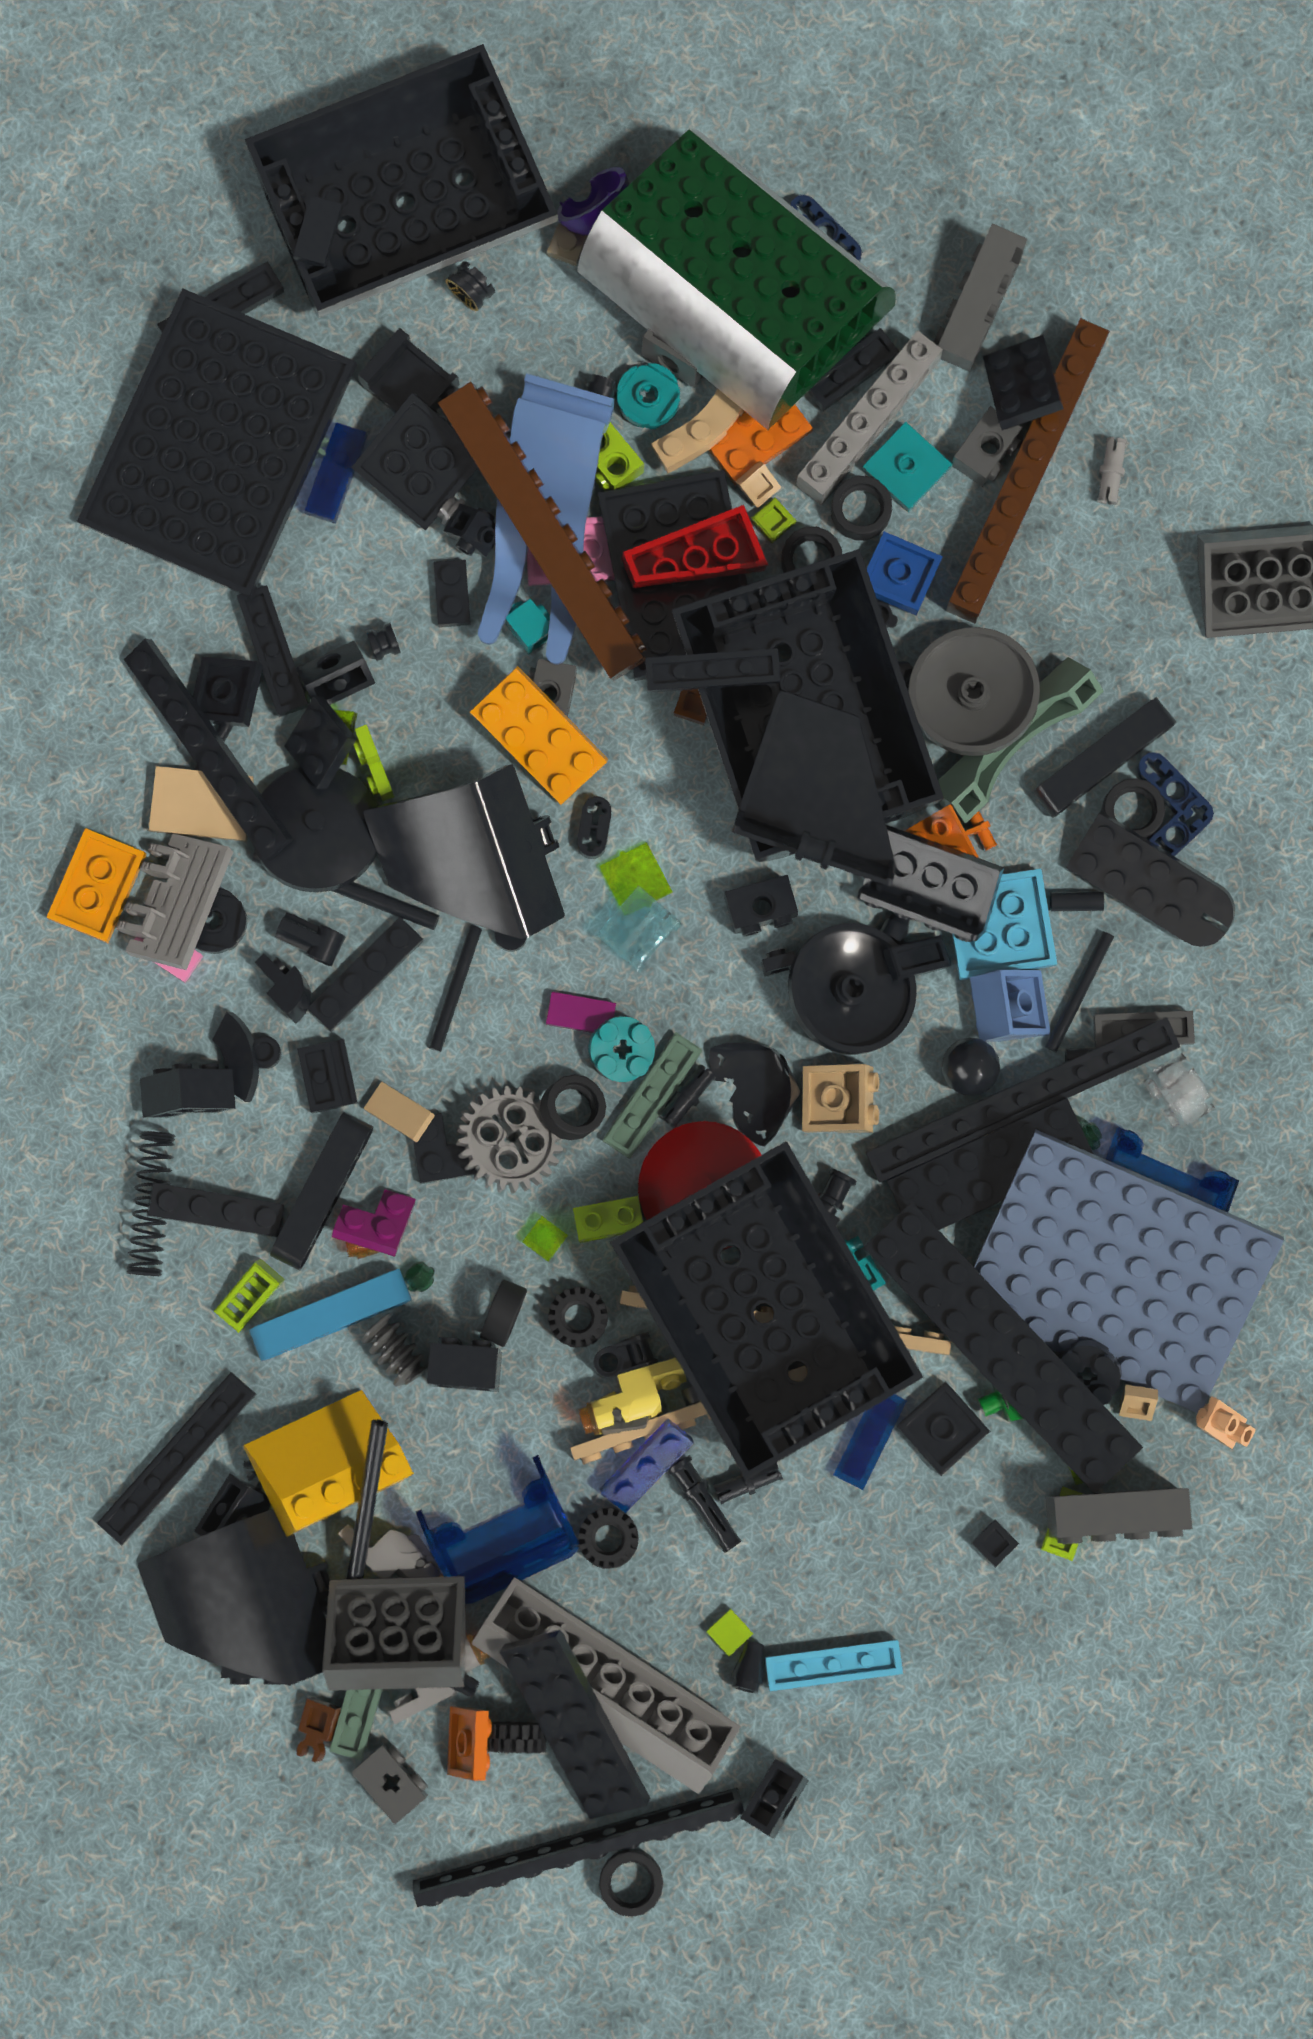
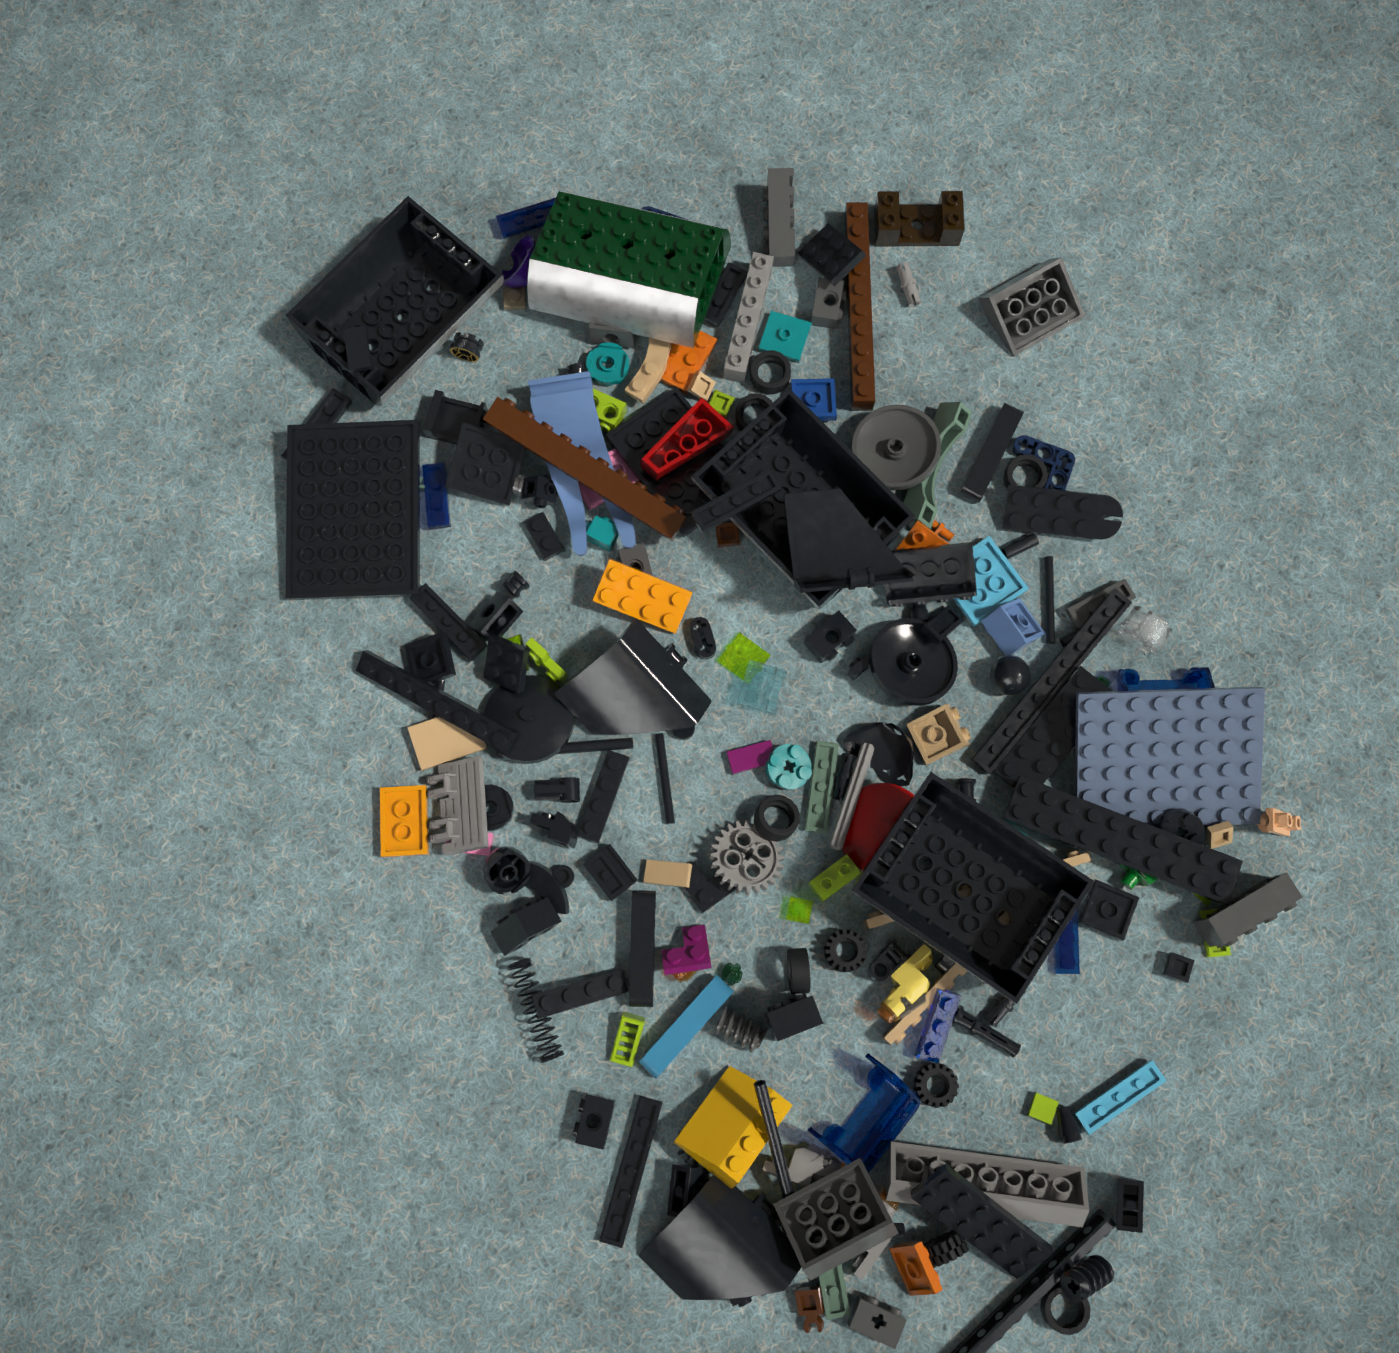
camera: 25 degrees left, 5 degrees down
none -> black cylinder [483,846,531,894]
none -> clear blue plate [496,198,556,238]
none -> black brick [572,1093,616,1150]
none -> light grey axle [829,742,874,850]
none -> dark brown plate [874,191,965,247]
none -> black piece [1060,1255,1114,1302]

